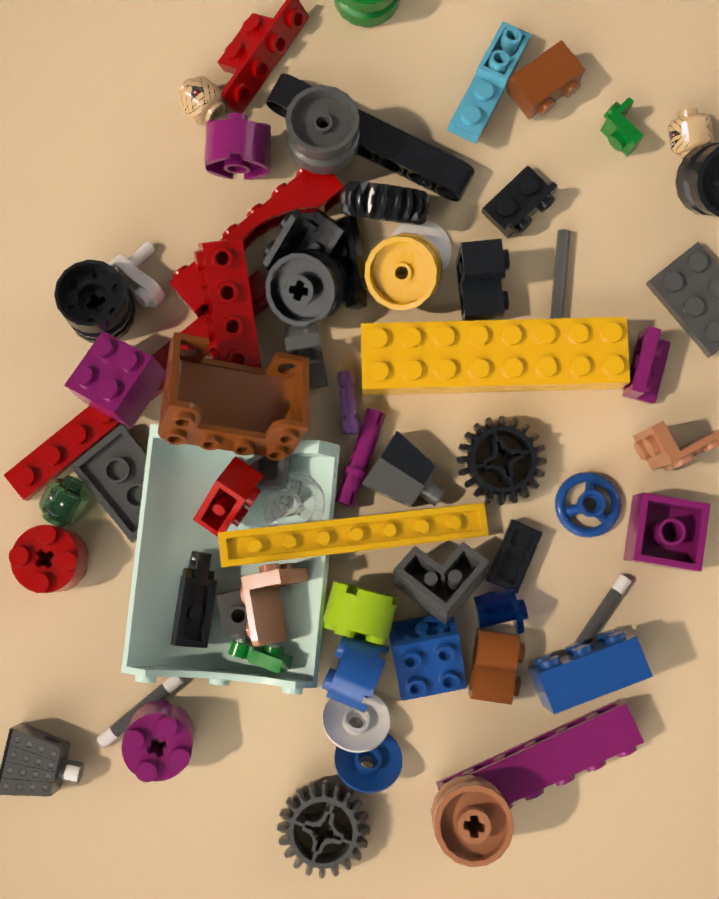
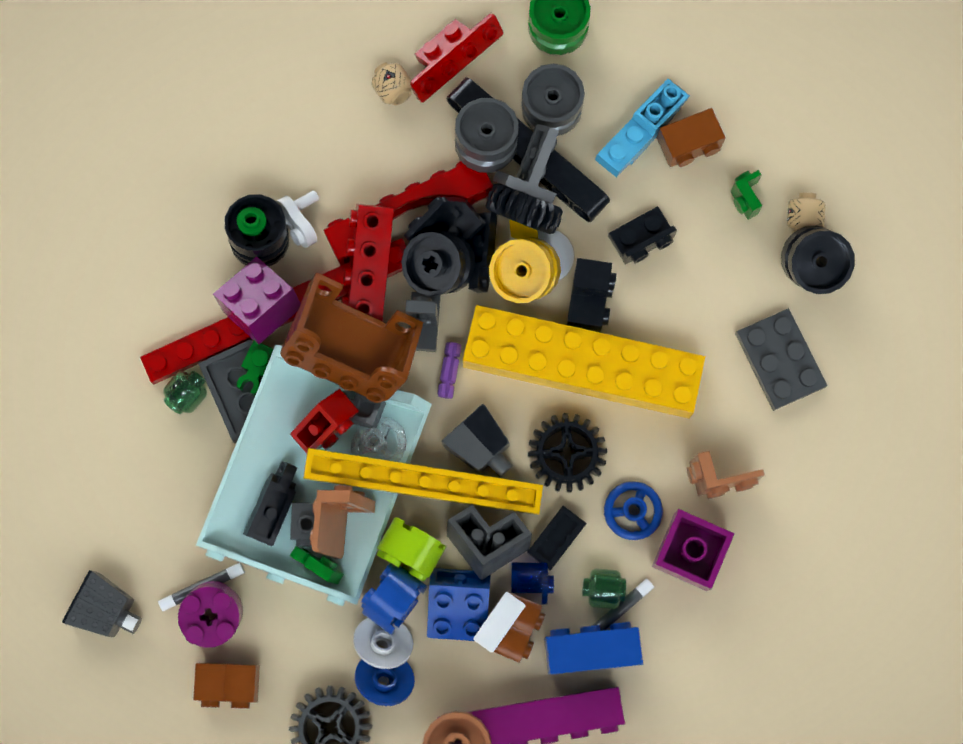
camera: 15 degrees right, 5 degrees down
red brick [9,525,88,593] -> none
magenta brick [204,113,271,180] -> none
magenta pin [335,408,386,508] -> none
dark grey bar [550,229,570,319] -> none
magenta bracket [622,326,671,404] -> none
none -> dark orange brick [193,663,260,708]
none -> green plate [237,207,266,236]
none -> green plate [237,341,274,396]
none -> white sticker [473,592,525,653]
none -> dark grey bracket [493,124,559,204]
none -> yellow sticker [509,220,538,239]
none -> dark grey wheel [521,63,585,136]
none -> clear green head [582,569,626,609]

